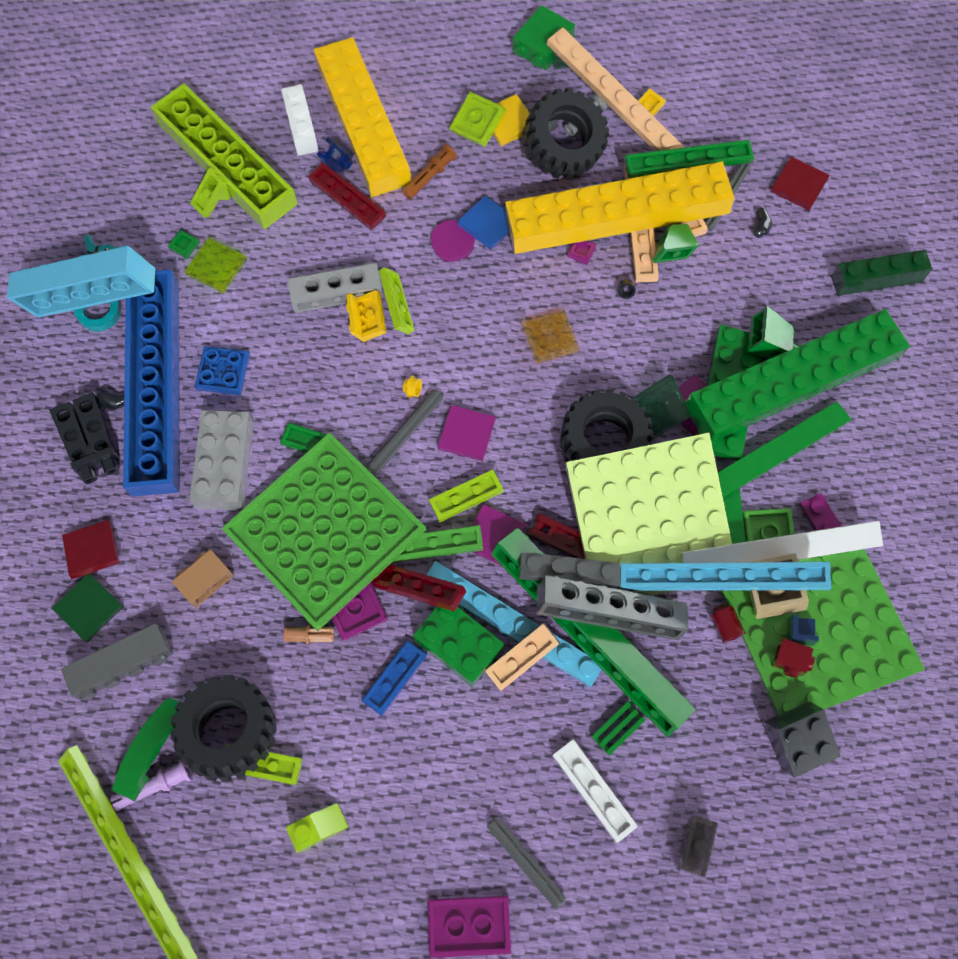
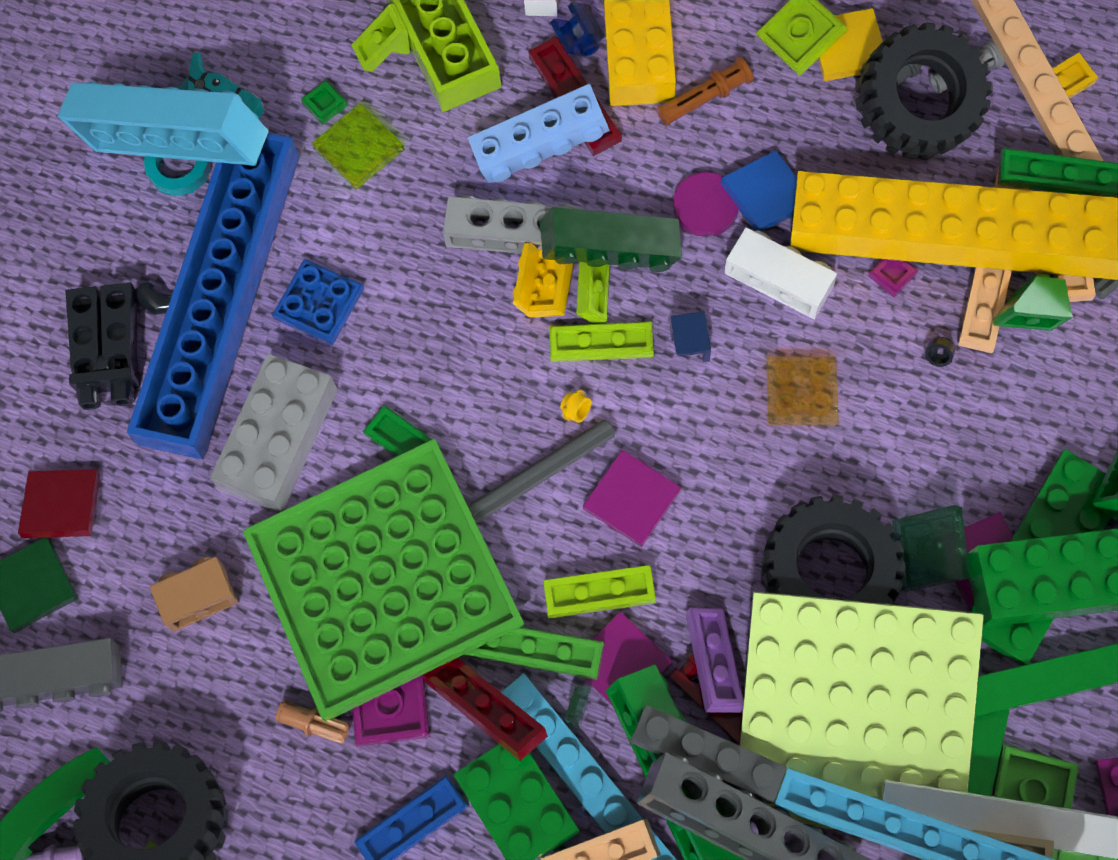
camera: 25 degrees right, 0 degrees up
none -> light blue brick [468,84,610,183]
none -> dark green brick [540,207,682,272]
none -> lime tile [549,322,654,362]
none -> tile [565,685,591,730]
none -> dark blue panel [670,311,711,362]
none -> medium lavender tile [686,608,744,712]
none -> white brick [724,228,837,320]

